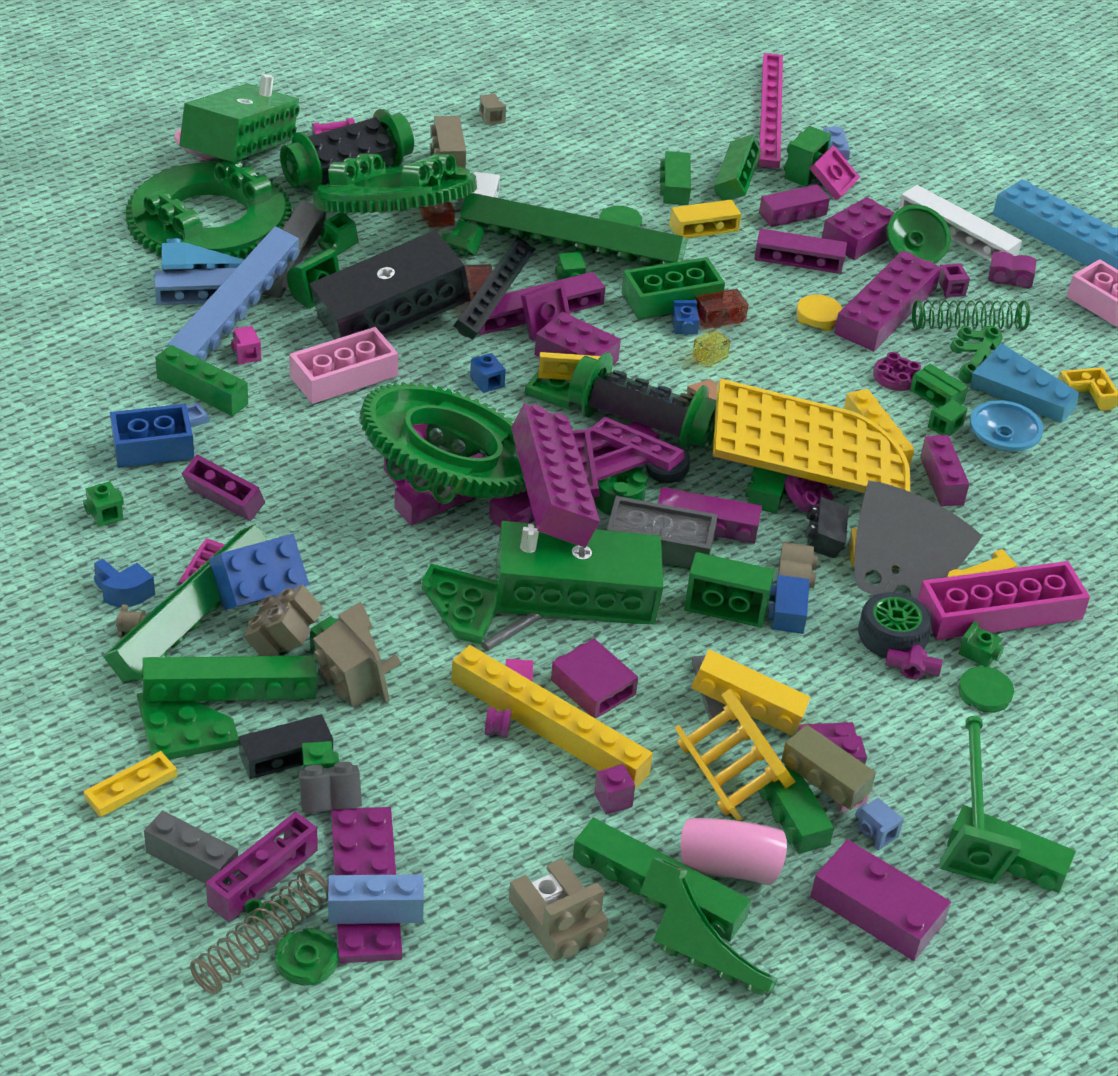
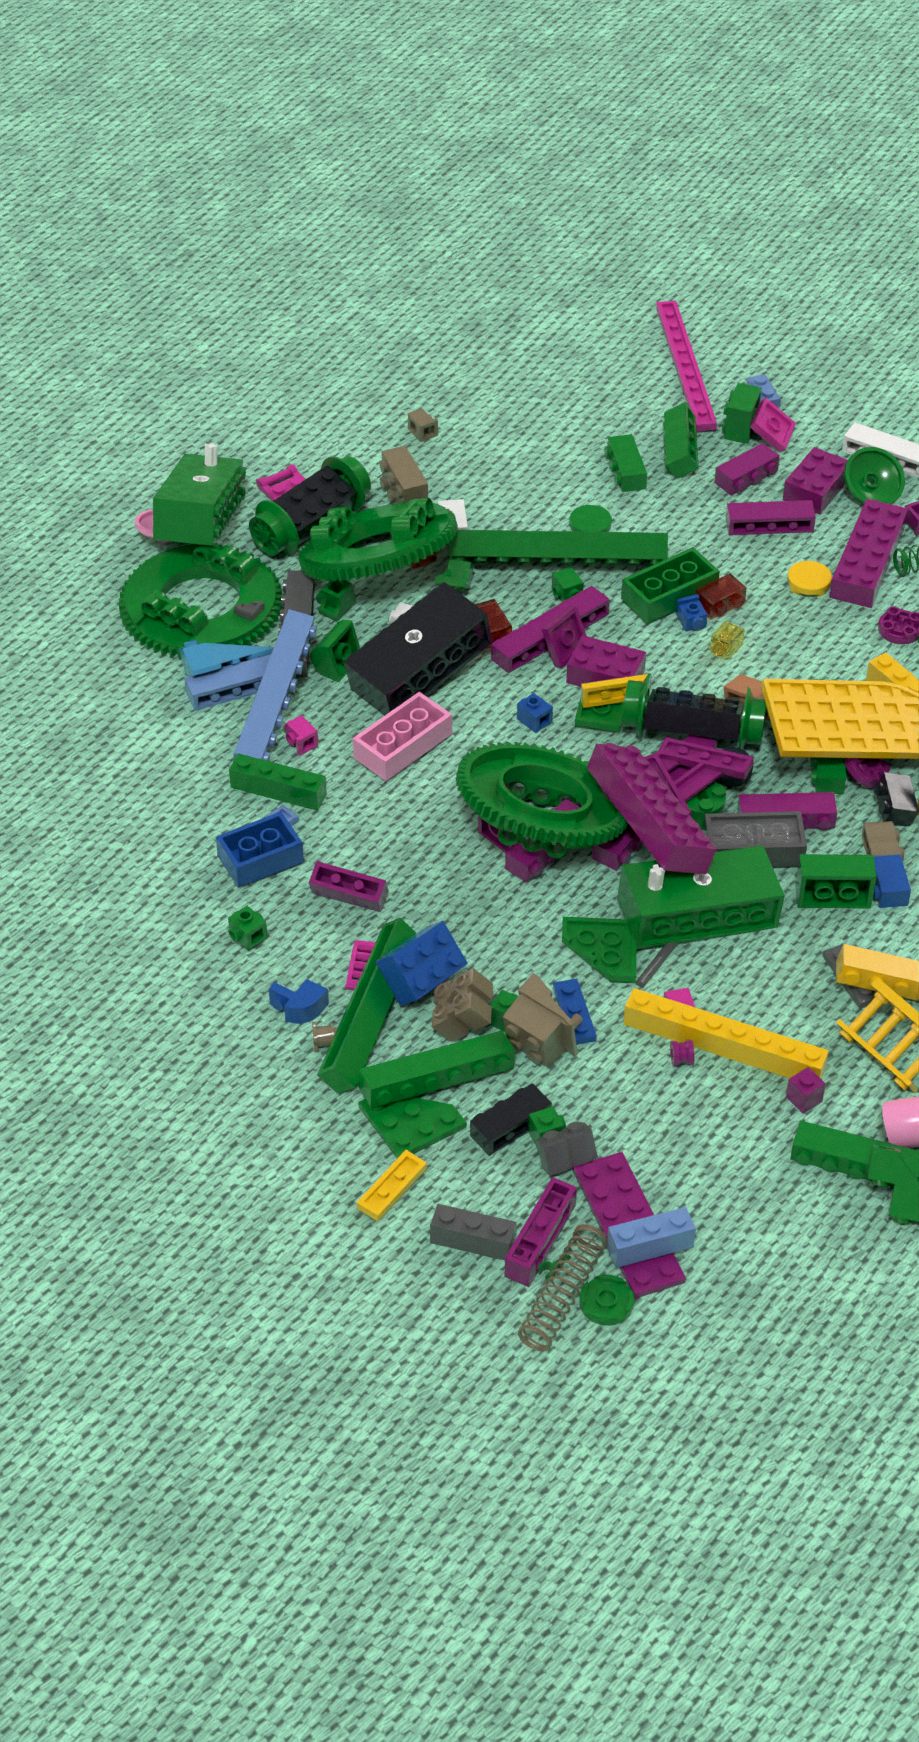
camera: 10 degrees left, 5 degrees up
black plate [453,236,536,340] -> none
dark tan brick [509,858,608,962] -> none
magenta brick [551,638,638,719] -> none
yellow brick [669,200,741,238] -> none
none -> dark grey tile [234,601,265,622]
none -> blue plate [553,978,597,1045]

